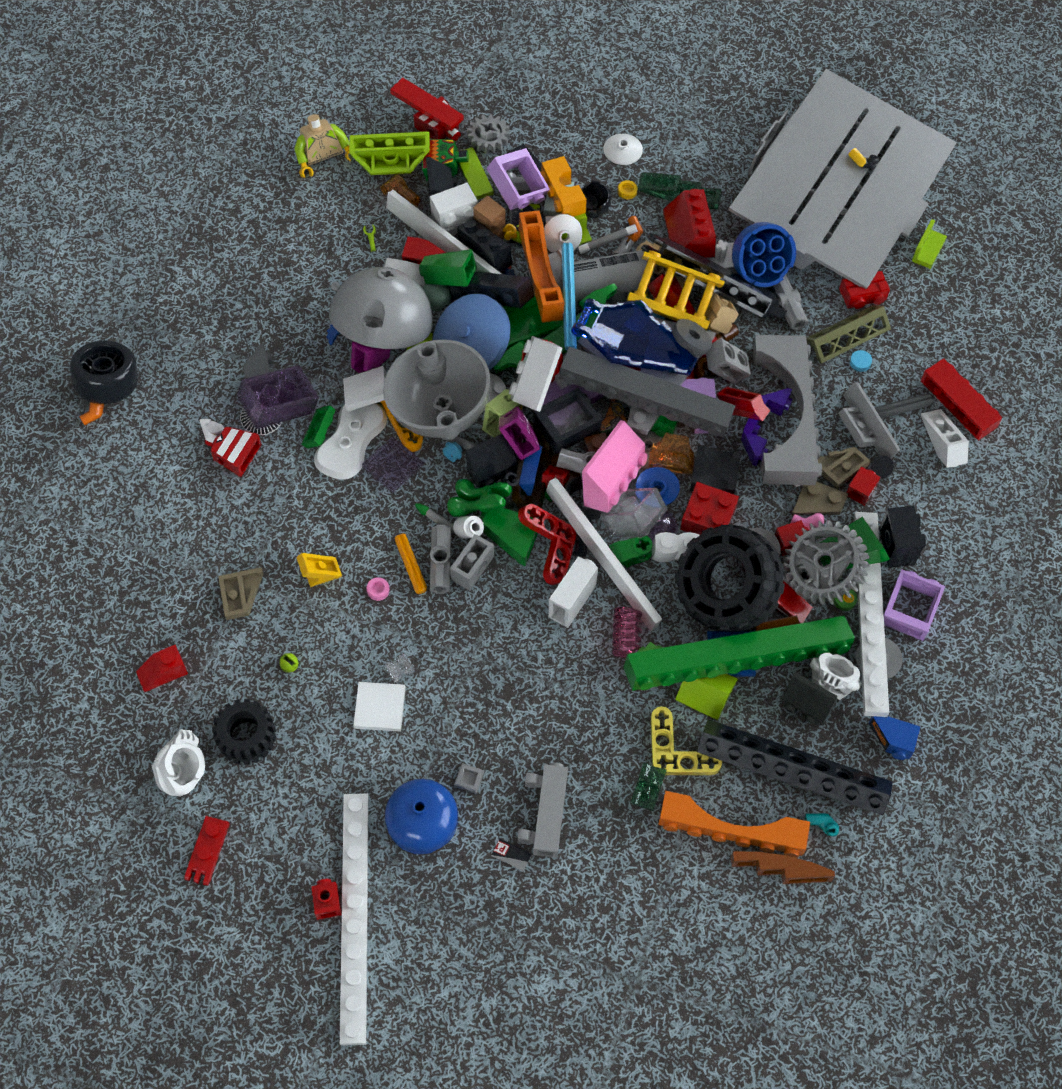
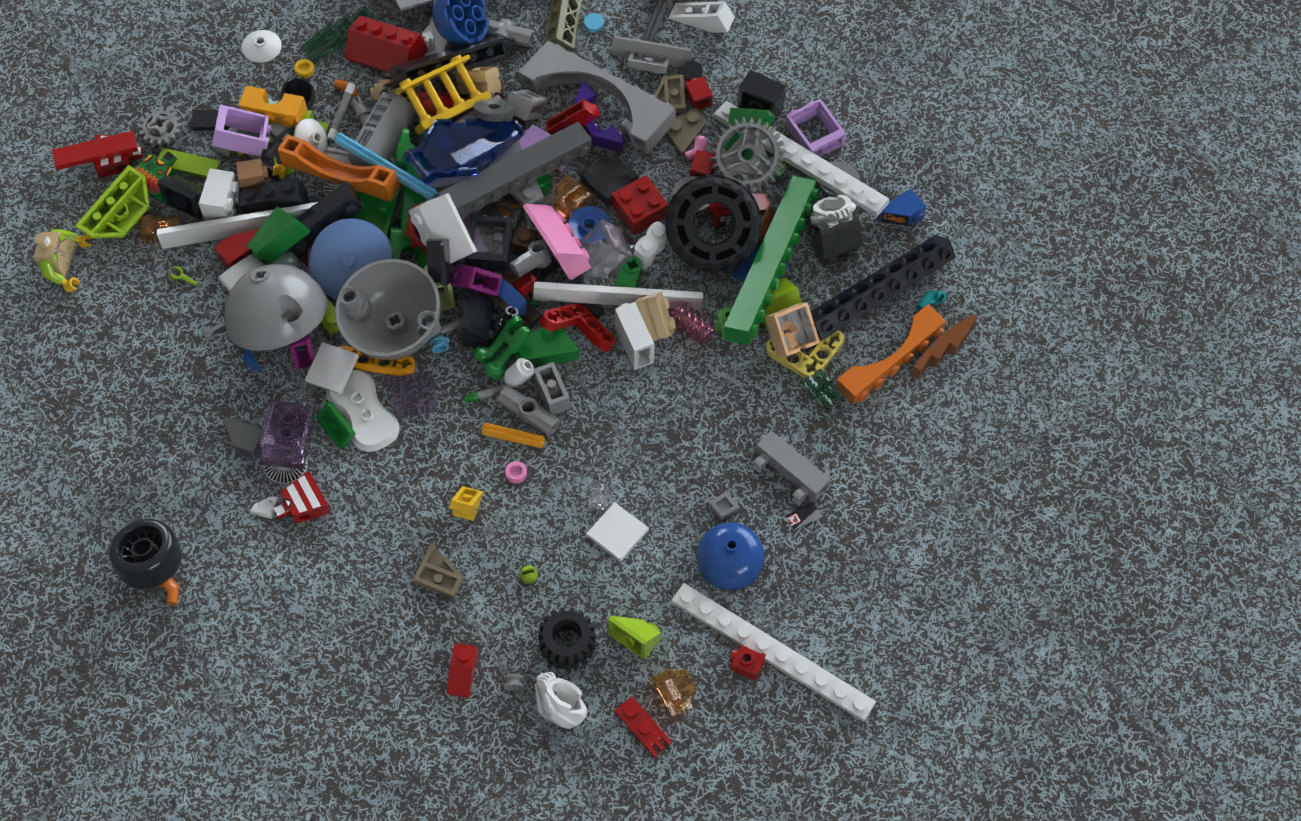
camera: 55 degrees left, 0 degrees up
none -> black panel [426,239,451,286]
none -> light grey bush [504,674,524,691]
none -> lime slope [608,616,661,660]
none -> tan brick [634,292,676,341]
none -> clear orange slope [651,669,697,719]
none -> light nougat piece [765,302,820,357]

